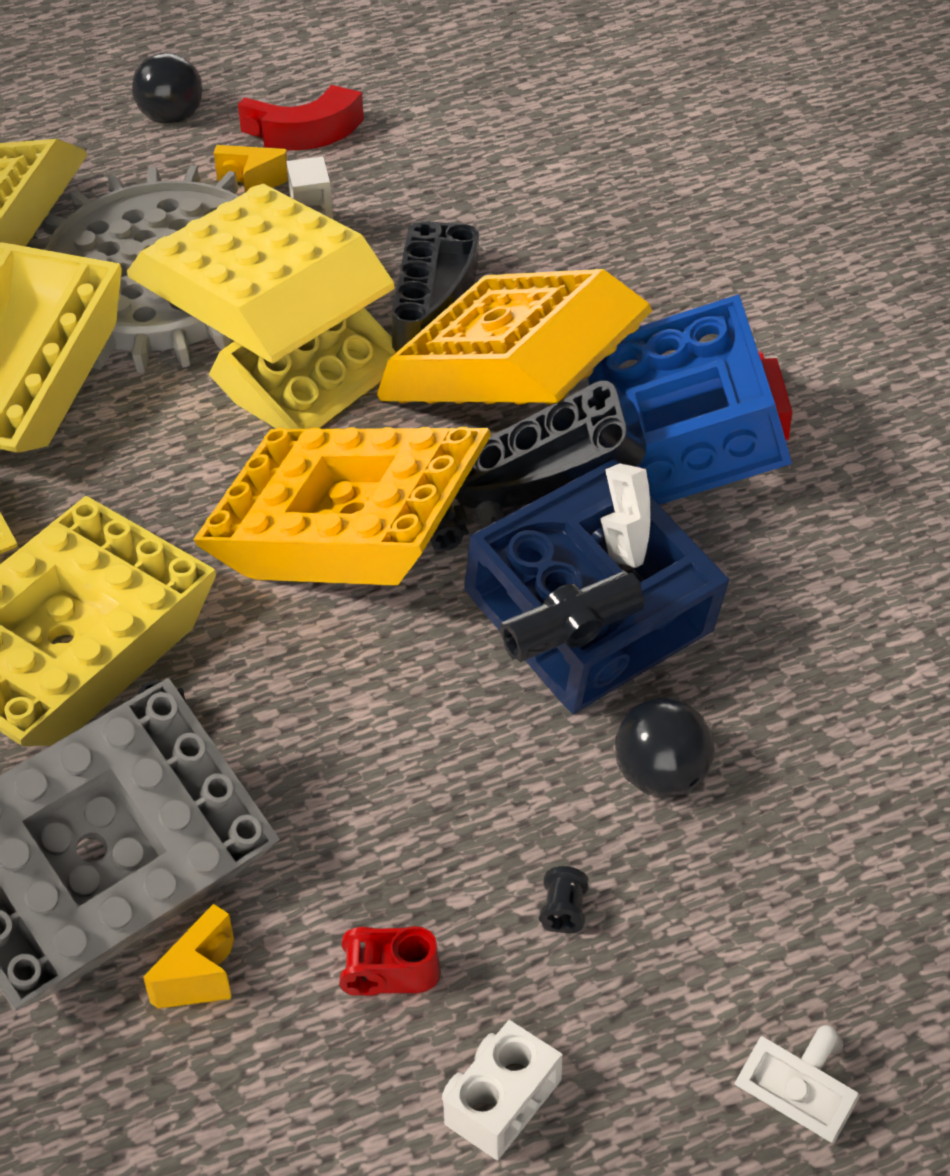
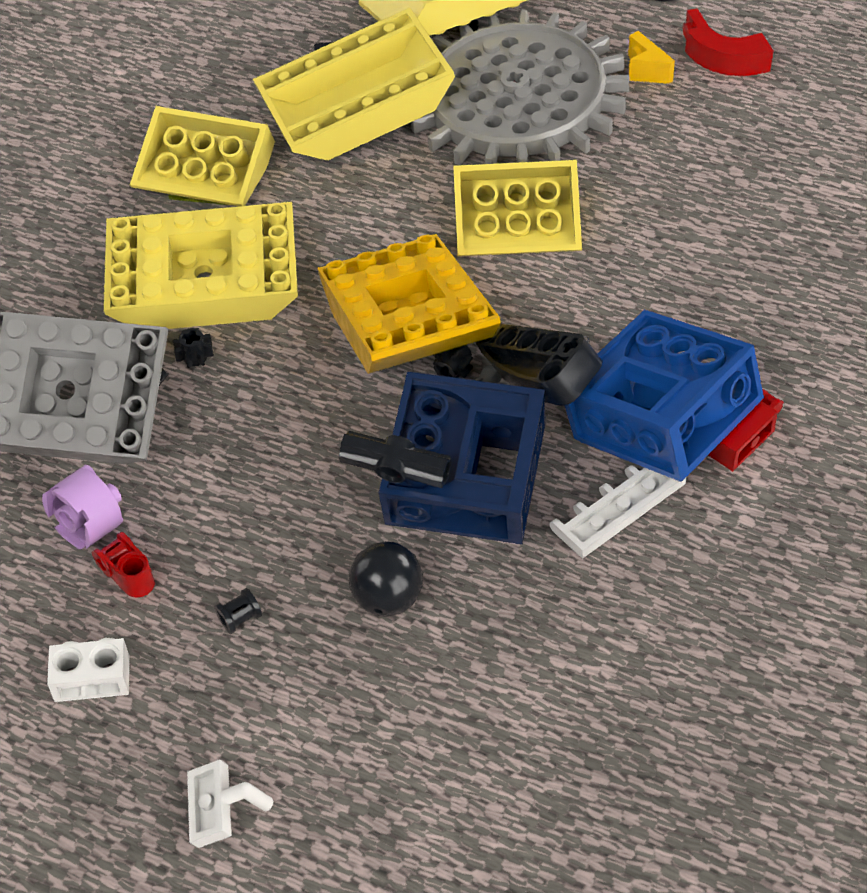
camera: 50 degrees right, 5 degrees up
light yellow slope [127,184,395,364] -> none
yellow slope [143,904,234,1009] -> none
white brick [287,156,333,219] -> none
yellow slope [377,269,653,405] -> none
black beam [392,221,479,352] -> none
white slope [600,463,650,568] -> none
none -> lavender brick [42,465,123,549]
none -> white hinge [549,465,686,559]

